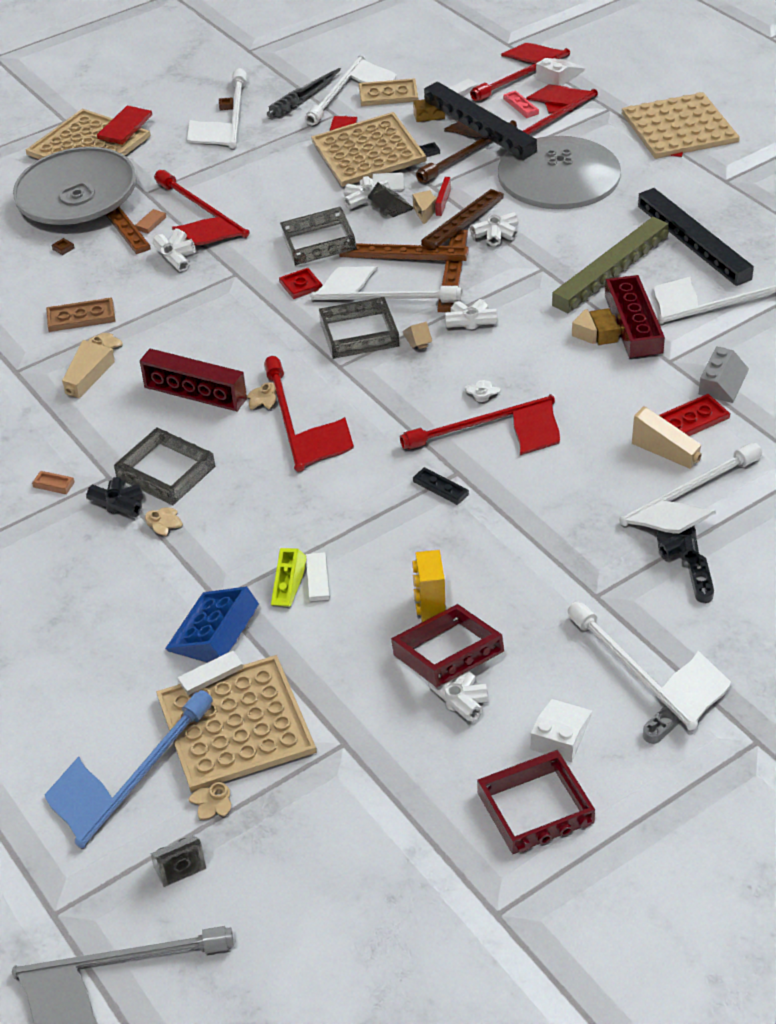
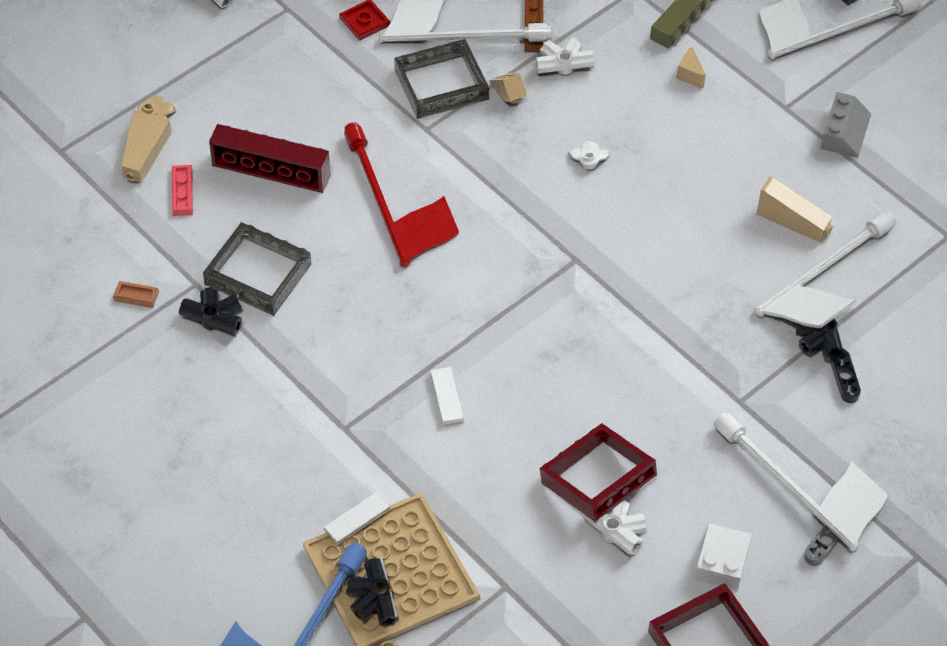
camera: 10 degrees left, 10 degrees up
medium nougat tile [46,298,116,332] -> none
tan plate [145,507,183,536] -> none
blue slope [165,586,259,663] -> none
tan plate [247,382,276,410] -> none
neon yellow slope [271,548,307,607] -> none
red flag [400,394,560,455] -> none
yellow brick [412,550,446,622] -> none
black tile [413,467,469,505] -> none
pearl gold brick [589,308,621,345] -> none
dark red brick [605,275,665,358] -> none
red tile [659,394,731,436] -> none
none -> coral tile [172,165,193,216]
none -> black piece [346,558,399,626]

